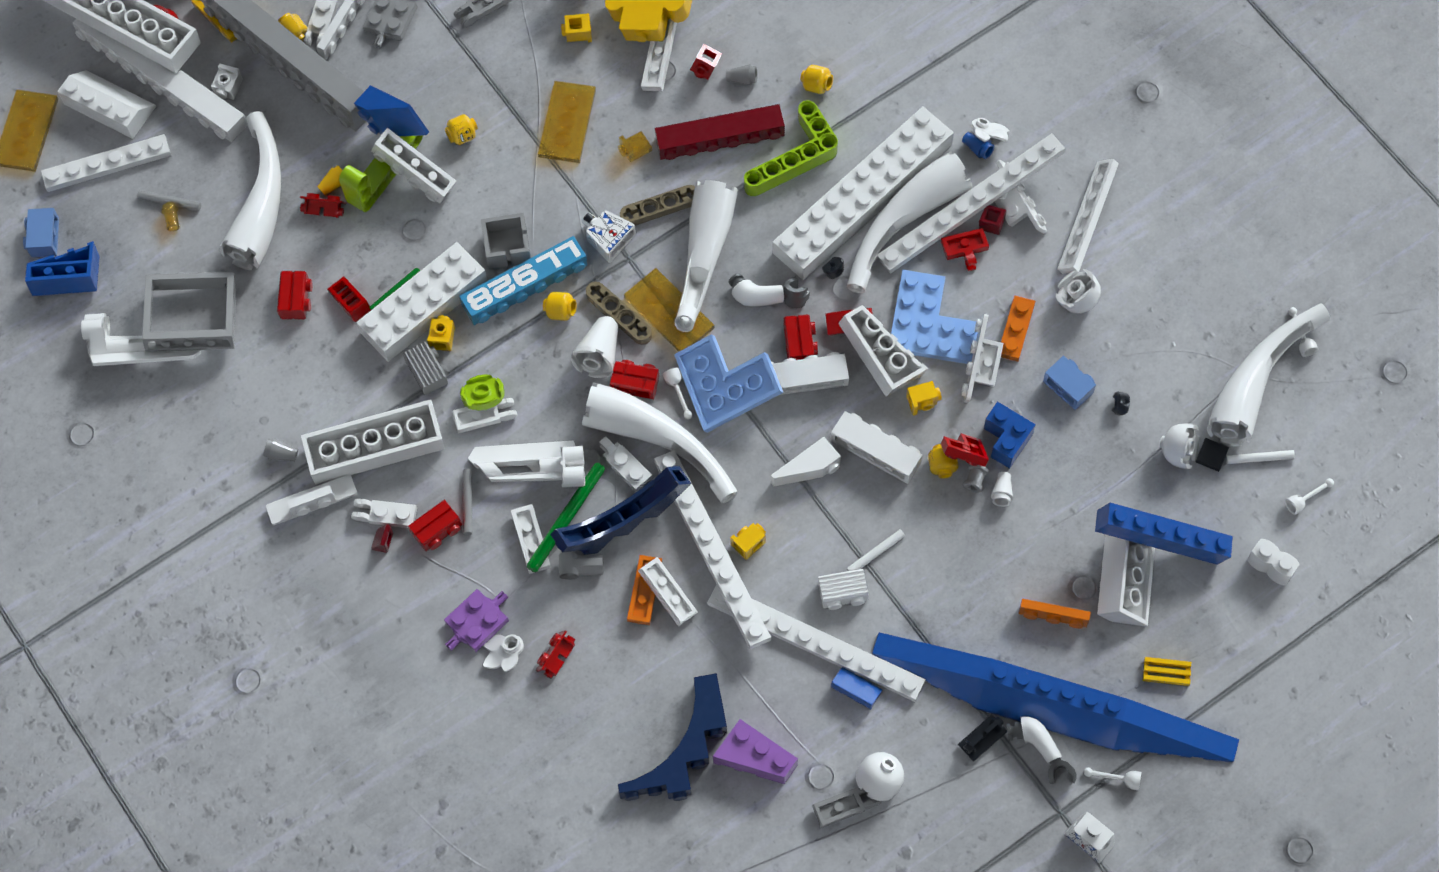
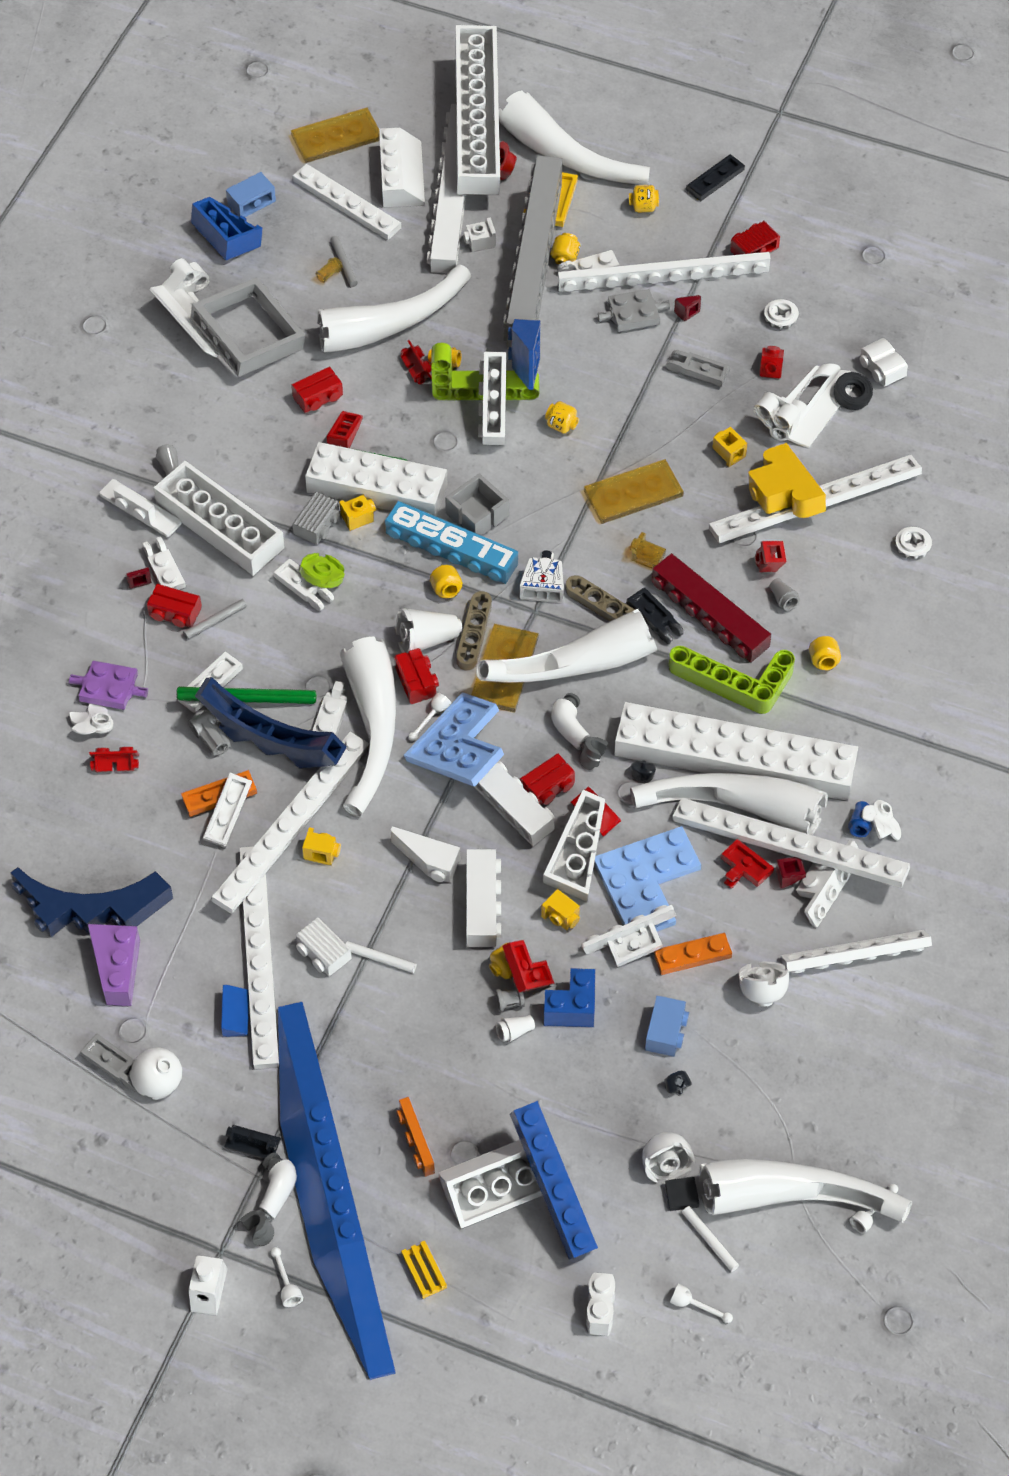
camera: 55 degrees right, 10 degrees down
white panel [468,440,585,488] -> none
none -> black hinge [626,588,684,644]

